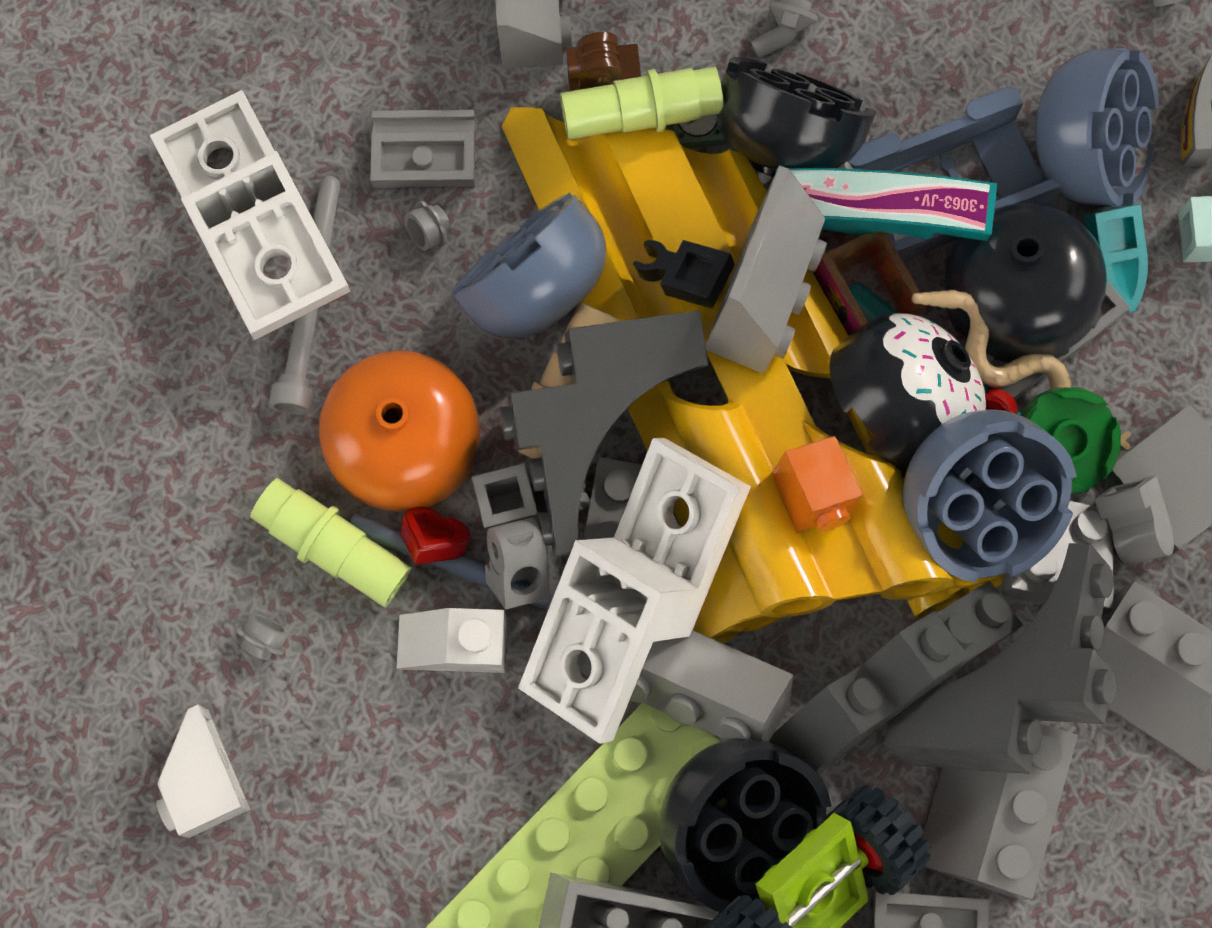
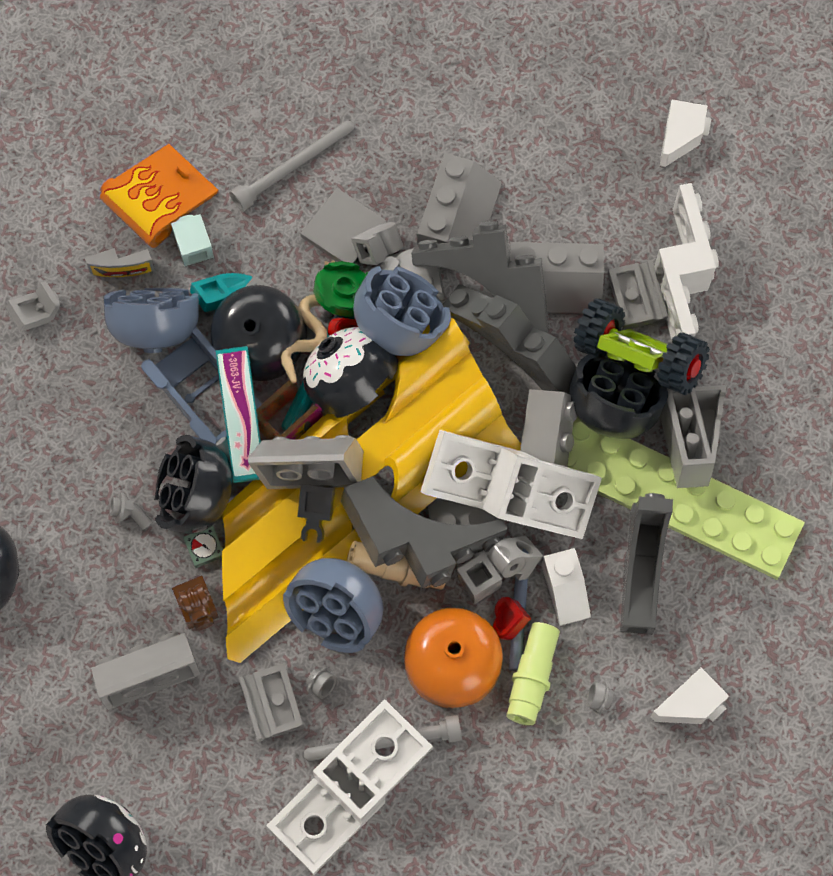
camera: 110 degrees left, 5 degrees down
yellowish green piece [560,67,723,139] -> none
orange brick [771,436,863,533] -> none
none -> dark grey arch [620,493,673,635]

